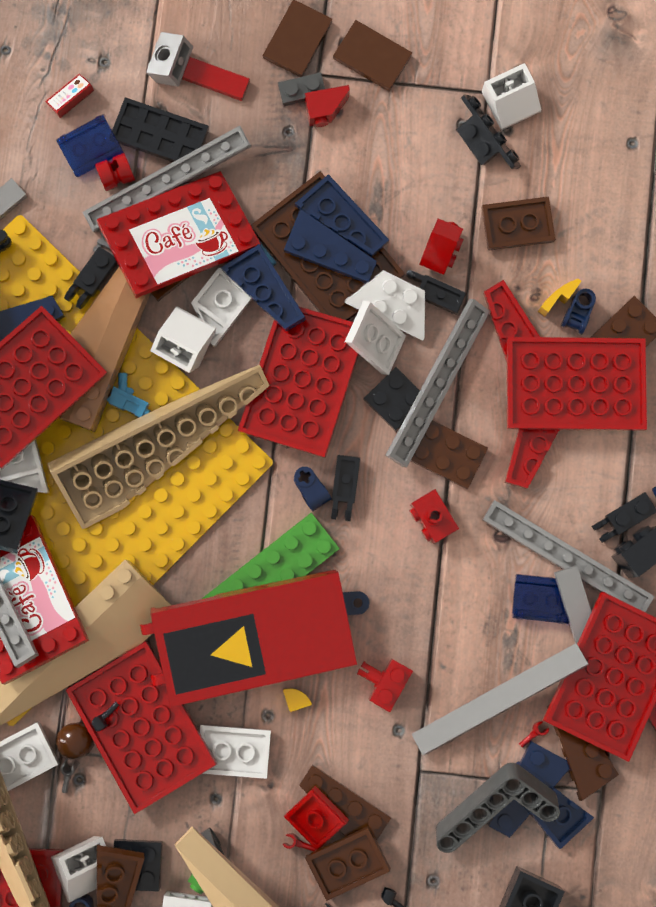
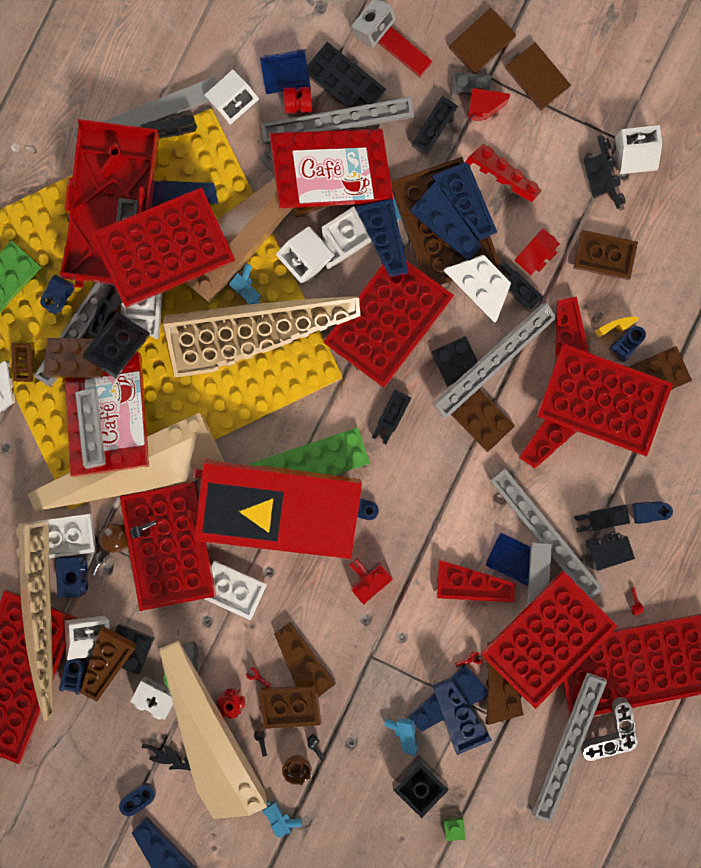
camera: 25 degrees right, 5 degrees up
slope [45,73,94,118] -> none
black hinge [64,247,117,309] -> none
yellow tile [283,688,312,712] -> none
red plate [284,786,349,850] -> none
dark blue piece [294,467,332,512] -> none
white plate [345,301,406,375] -> none
red brick [409,489,459,544] -> none
light grey tile [412,643,589,755] -> none
dark grey beam [436,763,560,853] -> none
none -> dark blue brick [56,556,88,598]
none -> white slope [204,70,259,126]
none -> red brick [216,688,245,719]
none -> dark azure piece [384,718,419,756]
none -> black plate [411,96,458,156]
none -> red wing [436,559,515,603]
none -> red wing [465,144,542,203]

